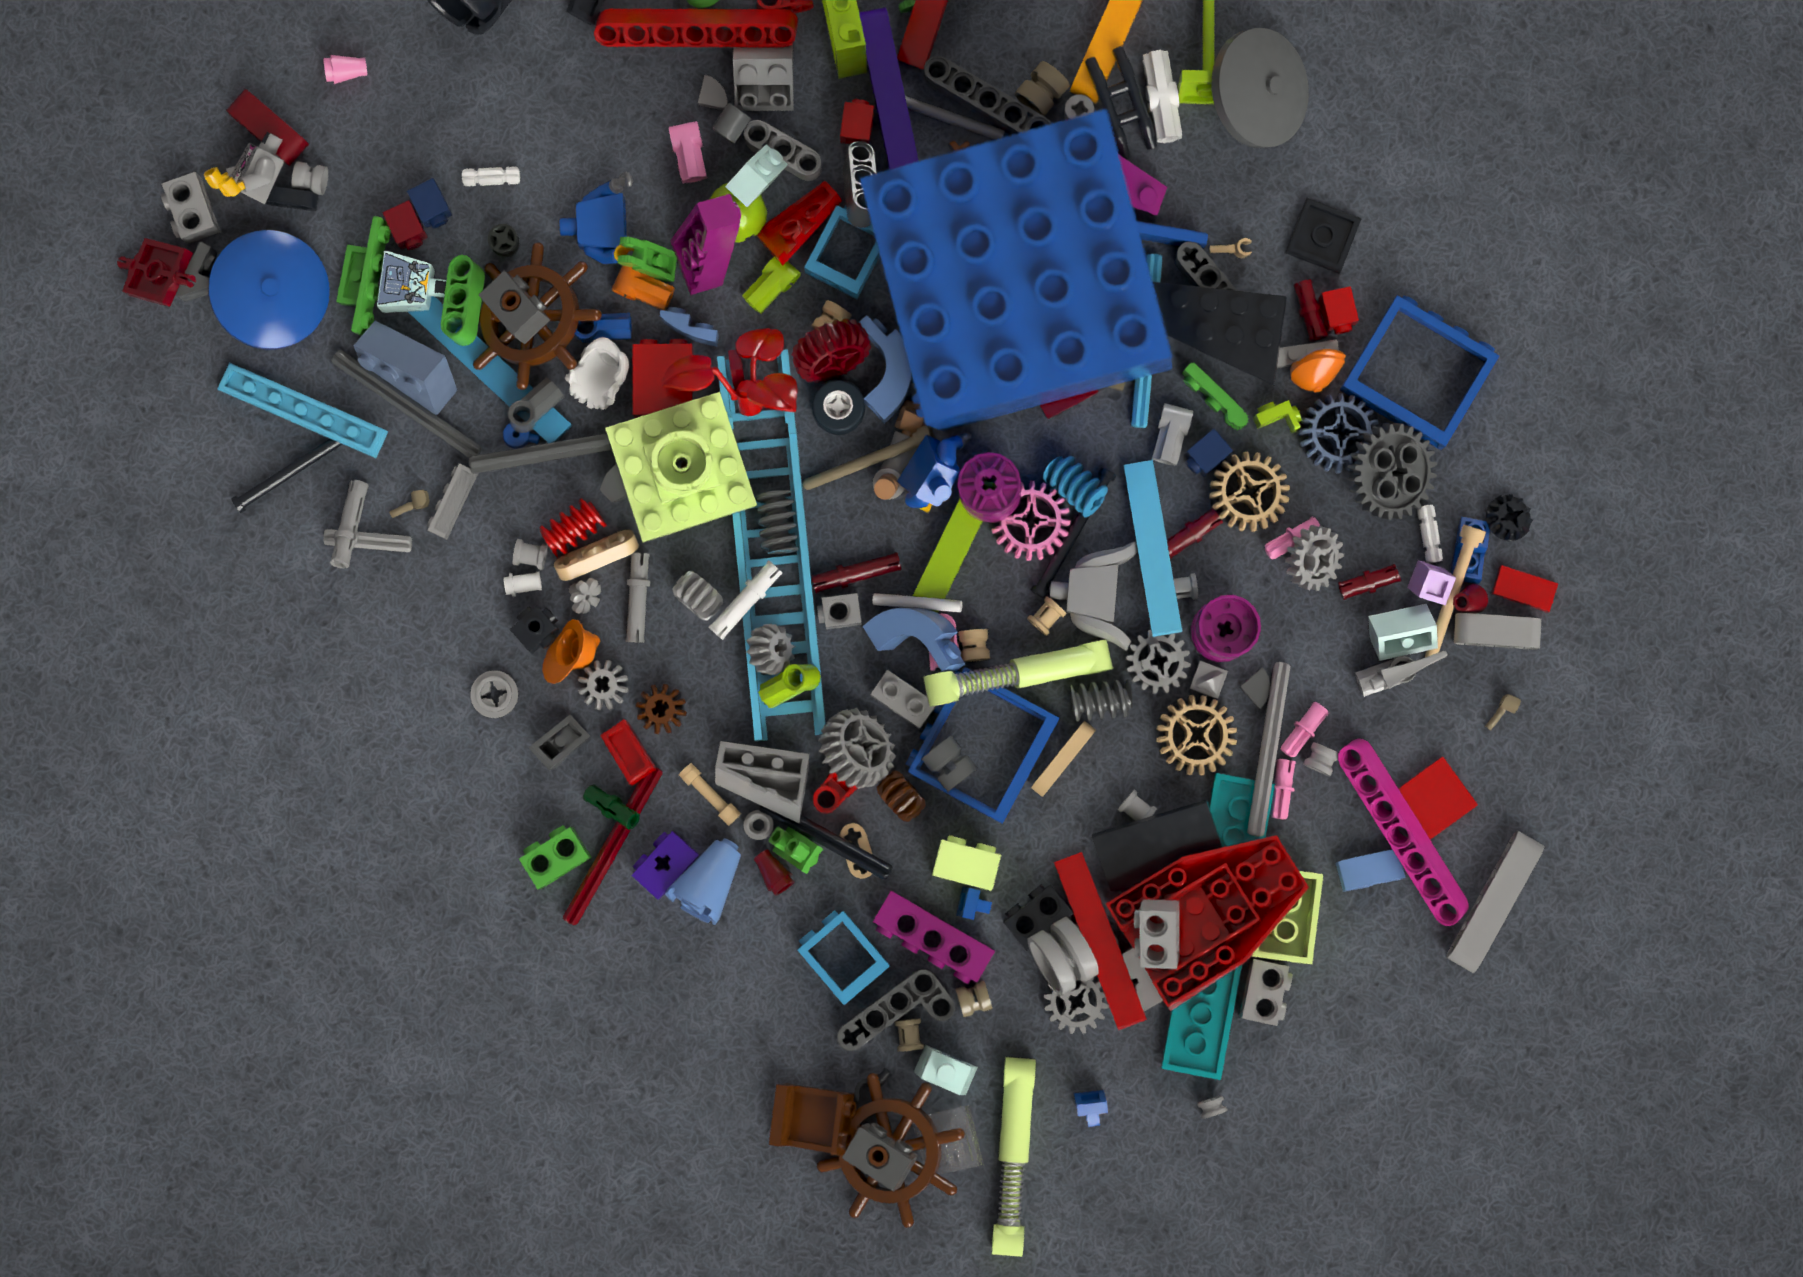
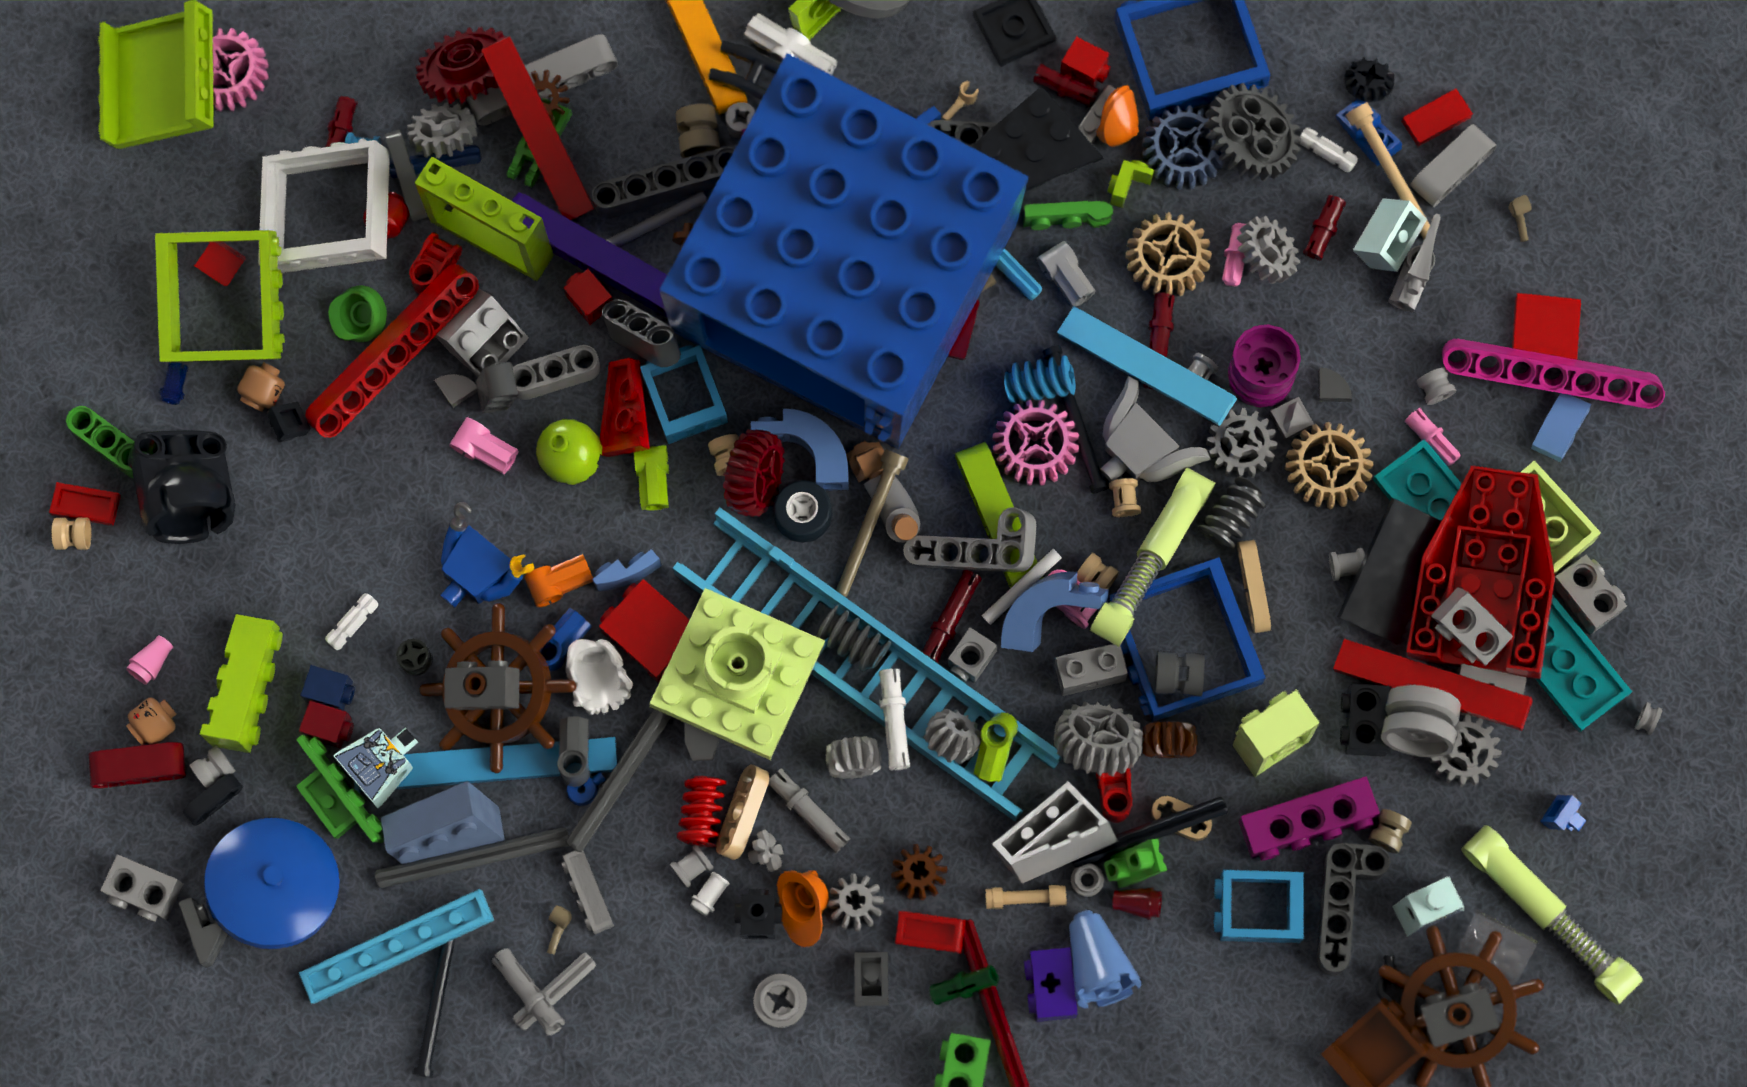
camera: 45 degrees left, 10 degrees down
dark red plate [117,238,196,307] -> none
light grey torso [204,131,284,204] -> none
bright green beam [441,255,485,346] -> none
bright green hinge [618,237,677,282] -> none
red plant [662,328,798,416] -> none
magenta wedge [670,194,741,295] -> none
light aqua brick [725,144,788,207] -> none
dark red tile [728,350,745,391] -> none
dark tan bush [895,1018,924,1052] -> none
blue torso [897,432,971,513] -> none
blue tile [956,886,992,920] -> none
magenta wheel [957,452,1022,523] -> none
dark blue brick [1185,429,1233,477] -> none
light grey axle [1247,662,1290,836] -> none
bright pink axle [1281,702,1329,757] -> none
lavender brick [1407,560,1456,605] -> none
light grey beam [1446,830,1544,973] -> none
dark red cone [1453,584,1488,614] -> none
none -> medium nougat head [126,697,177,745]
none -> lime wedge [200,614,283,753]
none -> light grey beam [903,507,1036,572]

